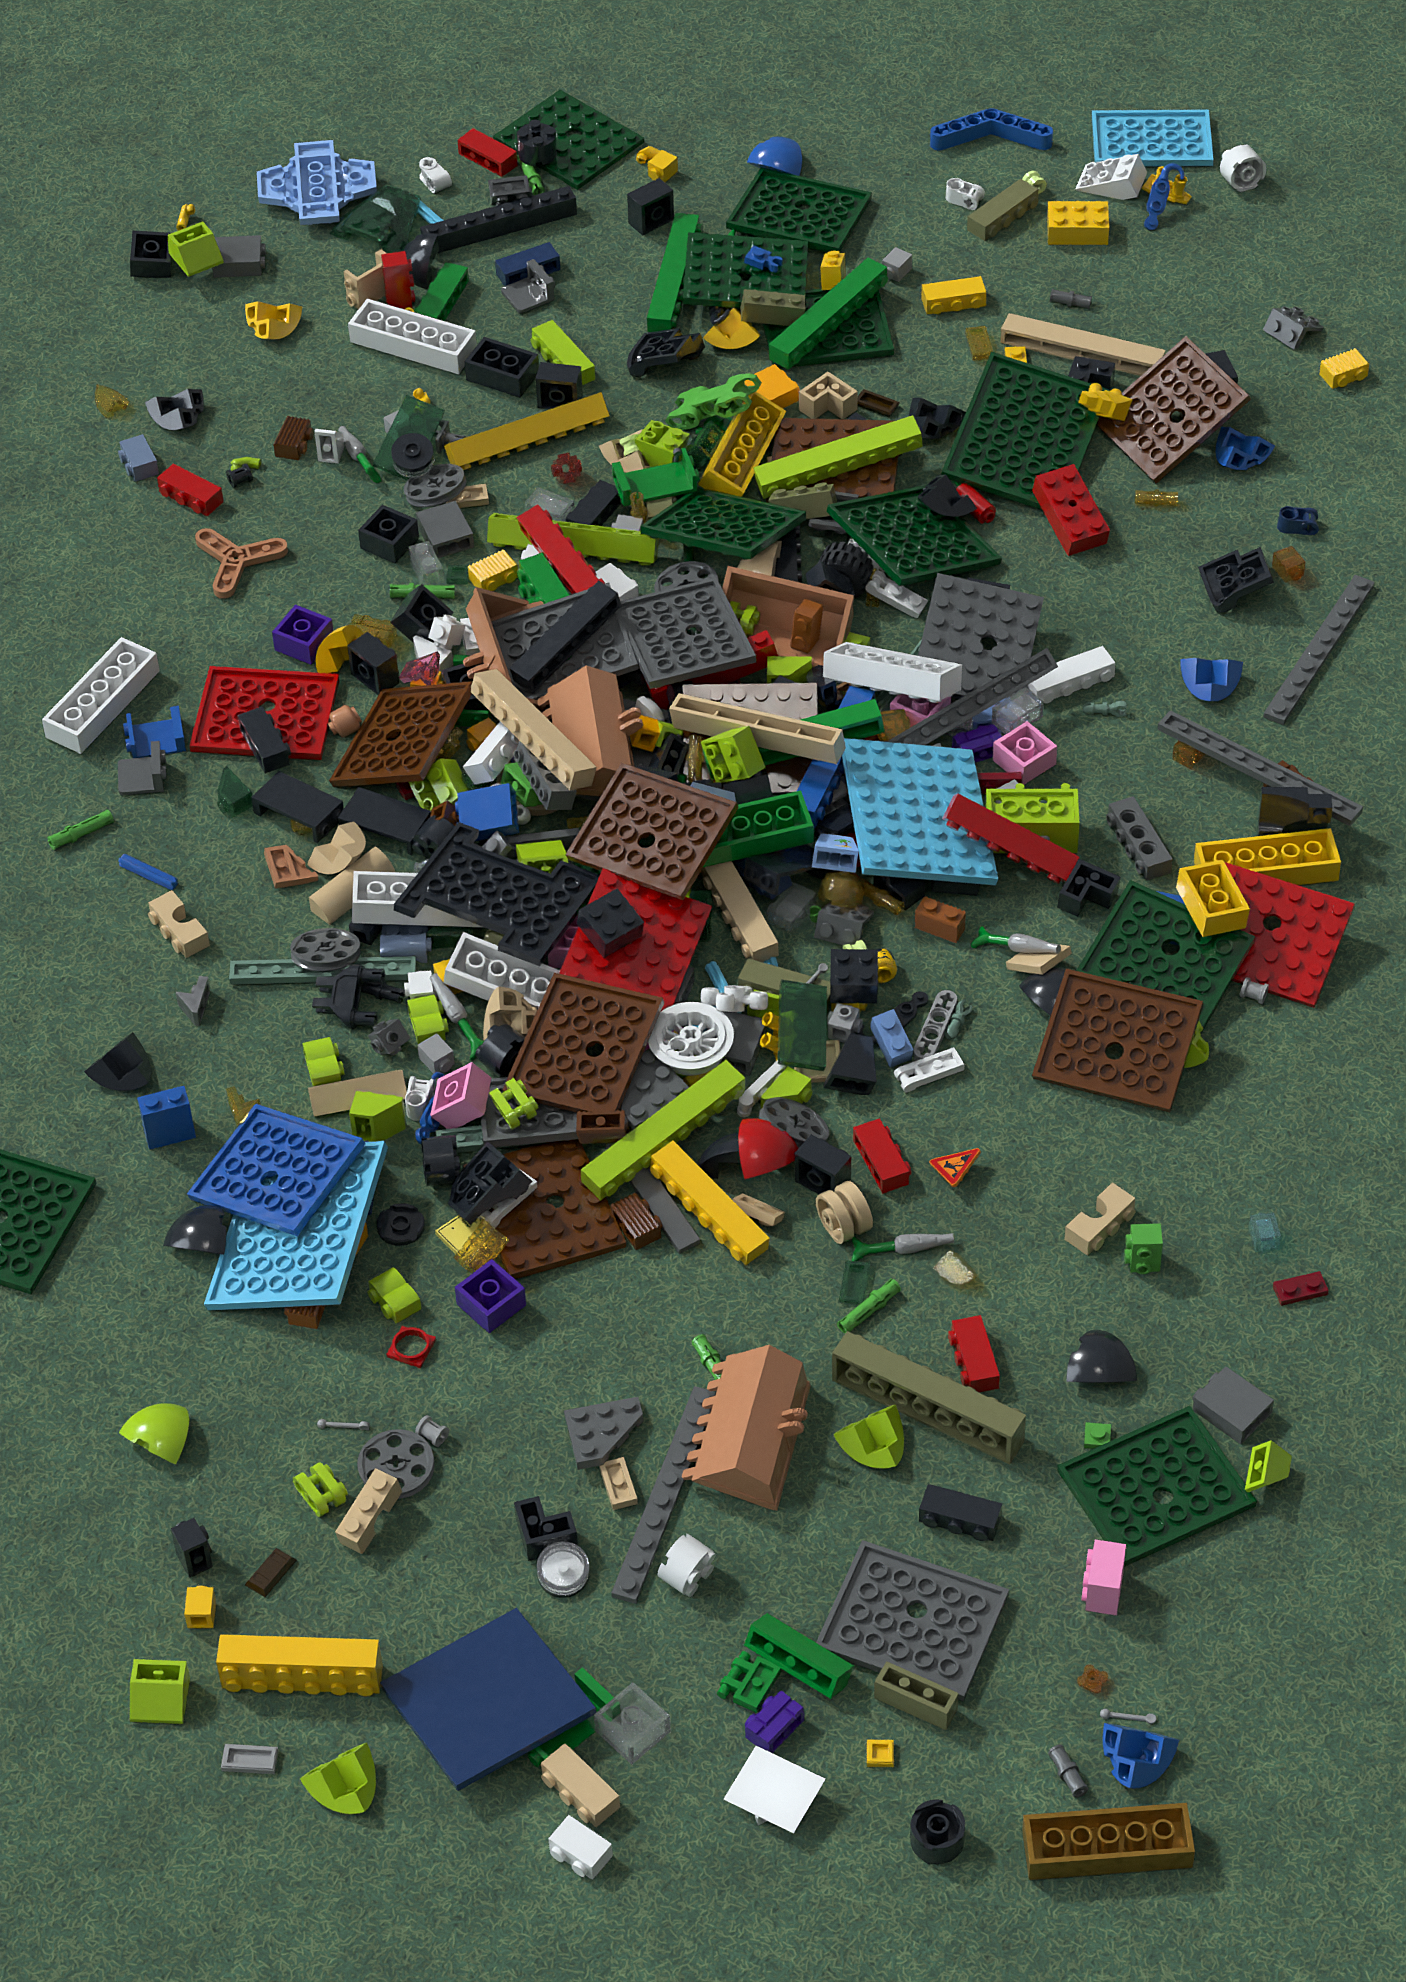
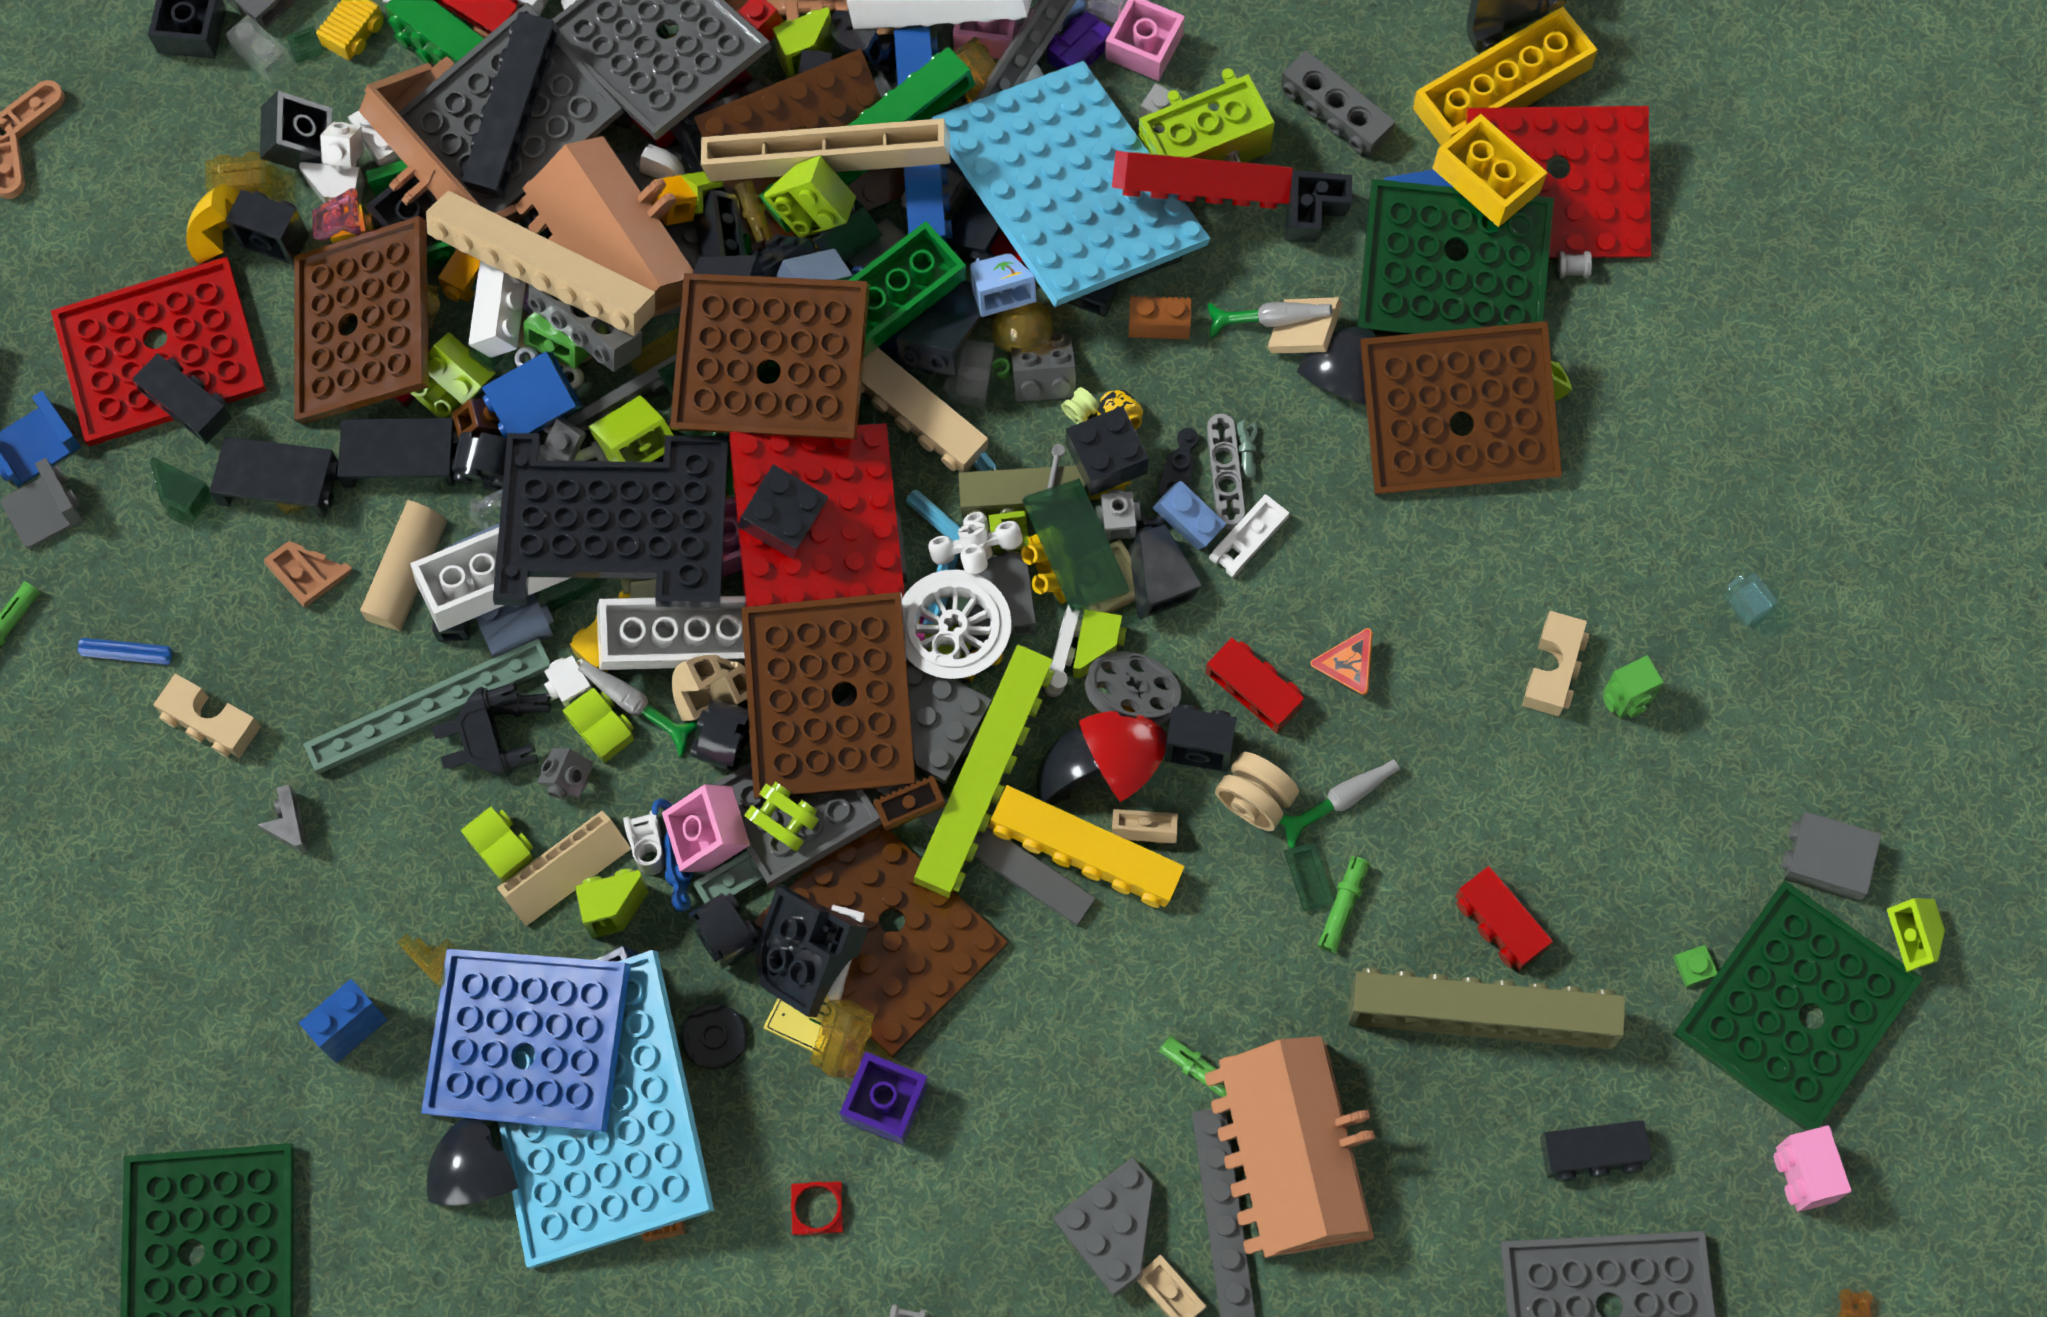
camera: 25 degrees left, 20 degrees up
black brick [84,1032,151,1091] -> none
dark purple brick [272,605,334,665] -> none
dark grey wedge [290,928,361,971] -> none
tan brick [307,822,366,874] -> none
nougat head [328,705,362,737] -> none
lime brick [367,1267,421,1323] -> none
bright green pin [390,583,455,599] -> none
light grey brick [418,1034,455,1074] -> none
reddish brown brick [611,1193,663,1250] -> none
lime brick [833,1404,904,1468] -> none
clear yellow pin [842,872,904,915] -> none
clear yellow brick [933,1250,977,1285] -> none
dark red plate [977,772,1022,795] -> none
black brick [1067,1329,1137,1382] -> none
dark red plate [1273,1271,1329,1306] -> none

